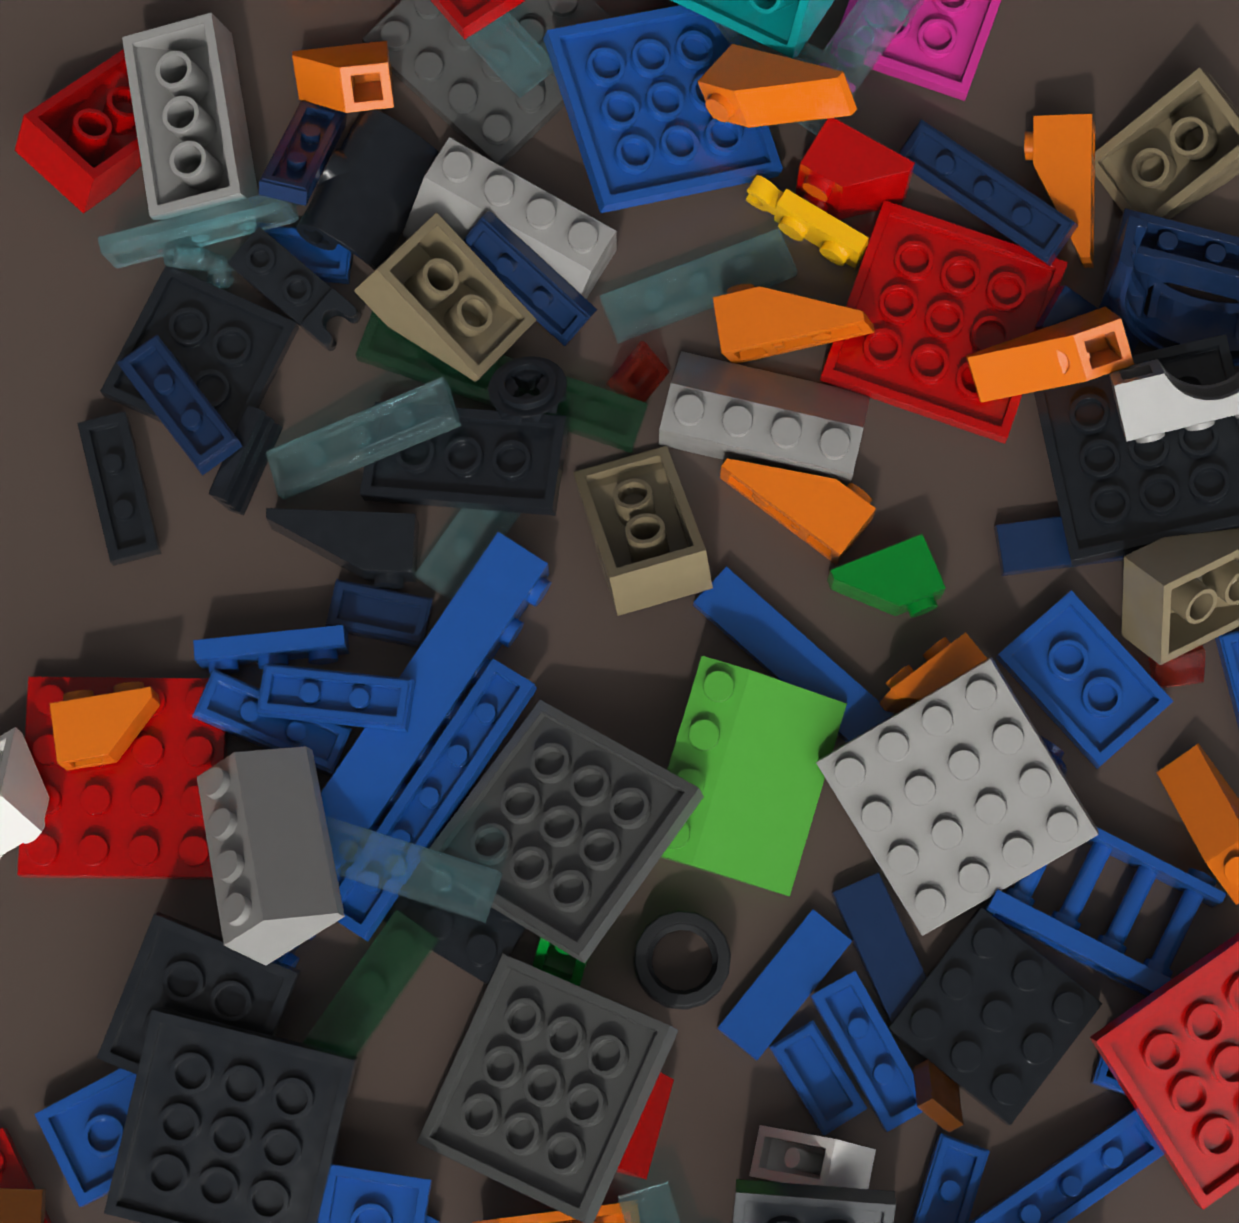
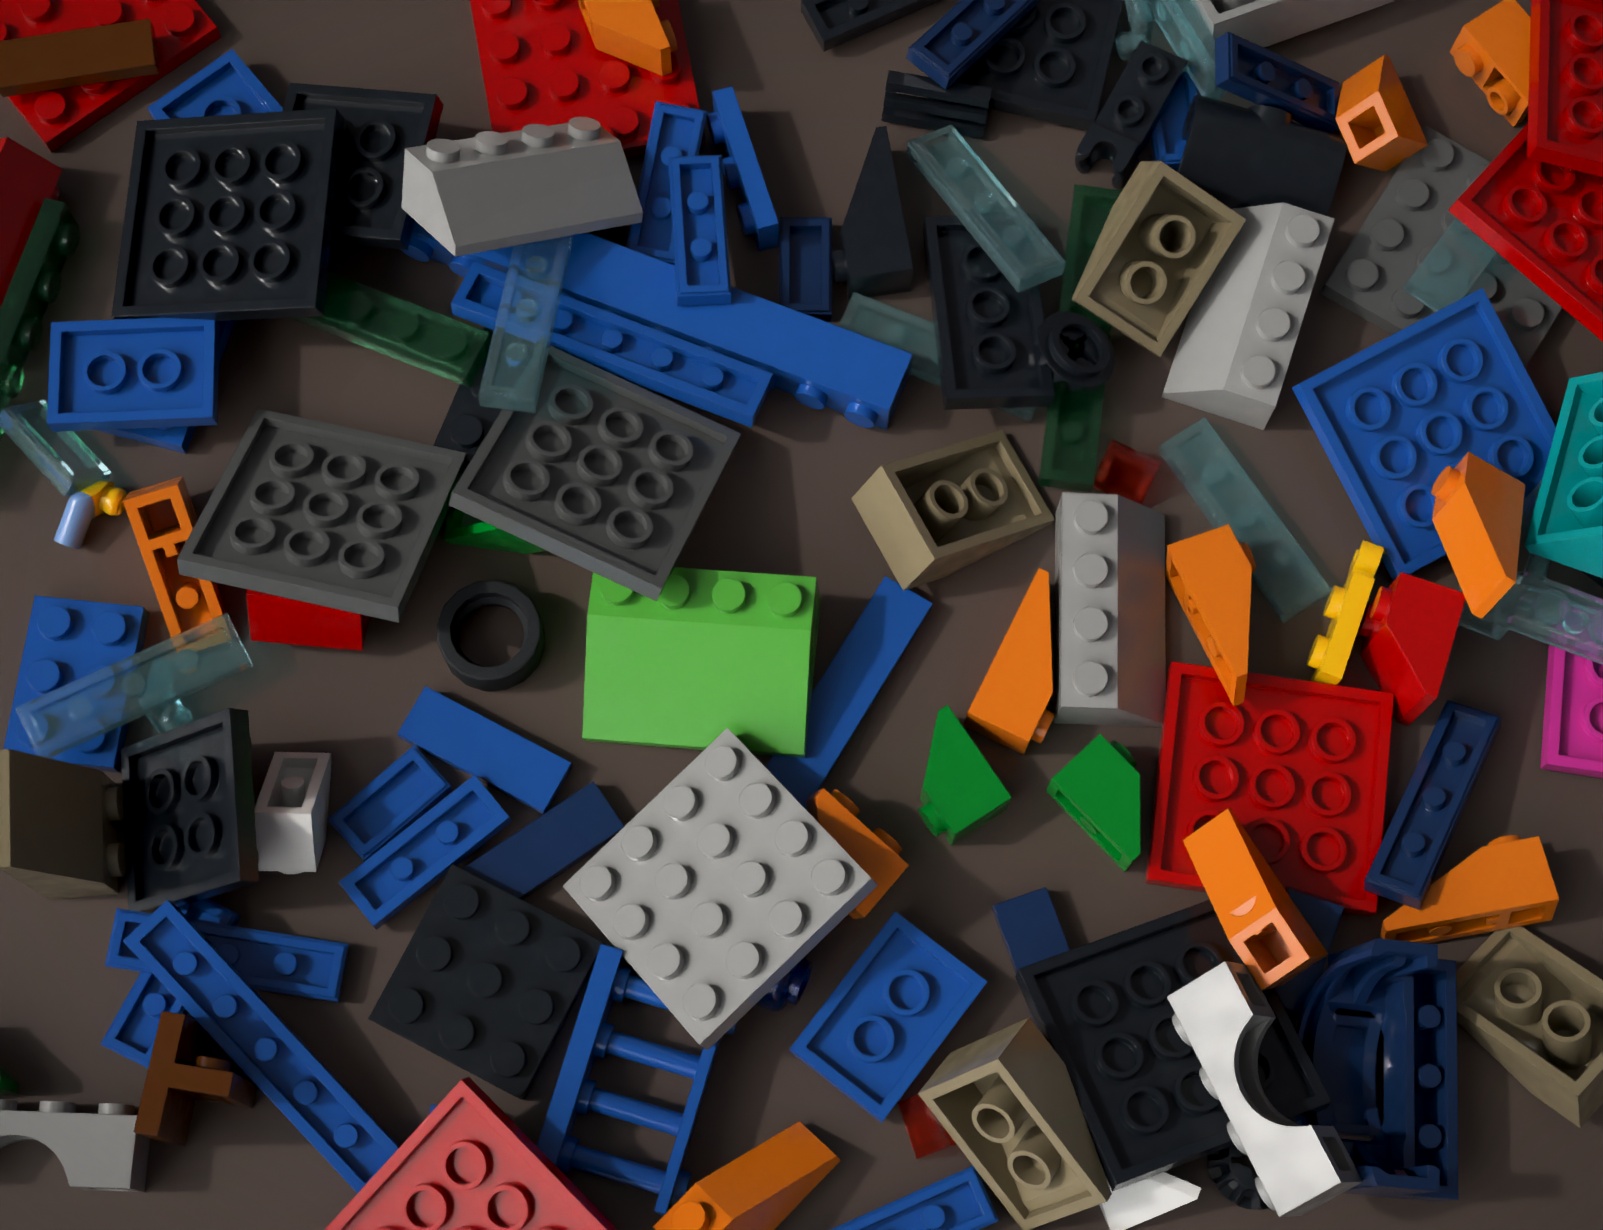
camera: 75 degrees right, 5 degrees down
dark blue tile [463,210,598,346] -> none
reddish brown tile [913,1059,964,1132] -> none
none -> green slope [1046,734,1141,872]

